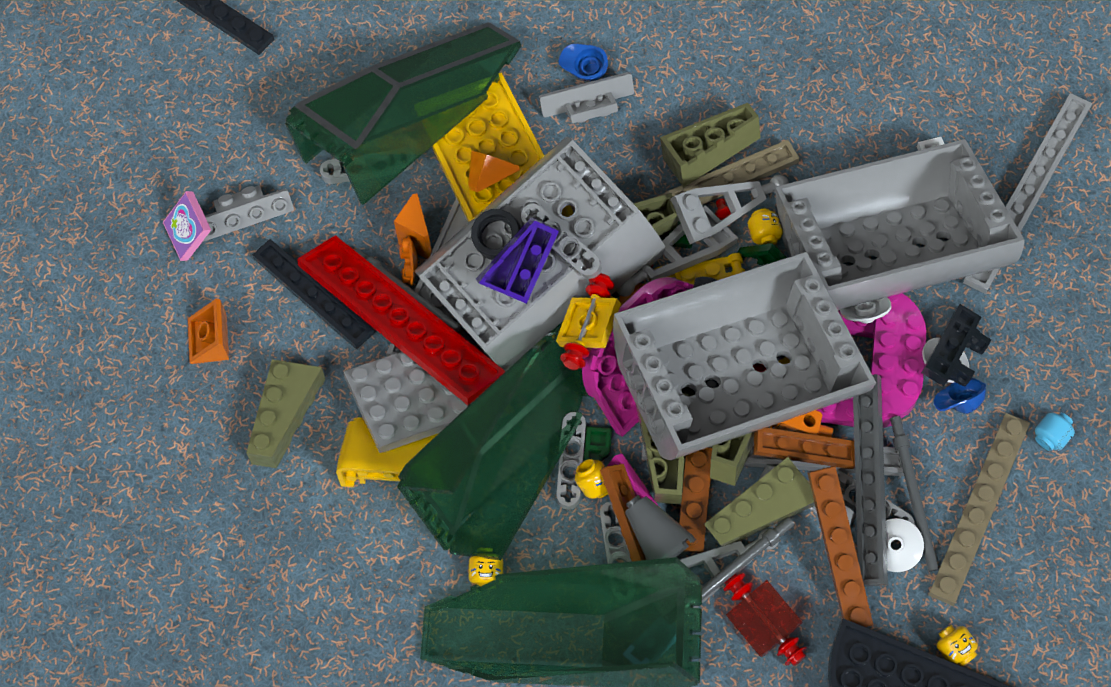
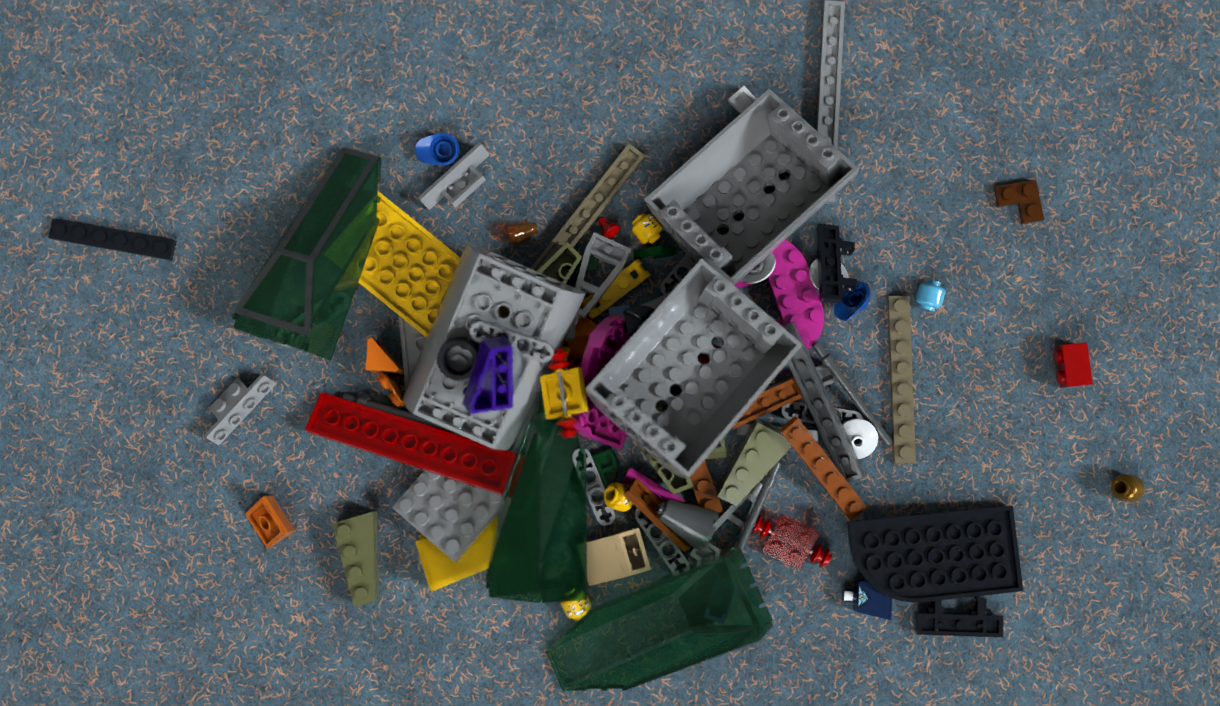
camera: 30 degrees left, 20 degrees up
tile [163,191,211,261] -> none
black plate [252,239,374,350] -> none
orange slope [468,151,520,192] -> none
olive wedge [660,103,761,188] -> none
light grey plate [670,174,789,244] -> none
yellow head [936,624,978,666] -> none
none -> clear orange cone [506,222,538,244]
none -> tan slope [578,527,651,586]

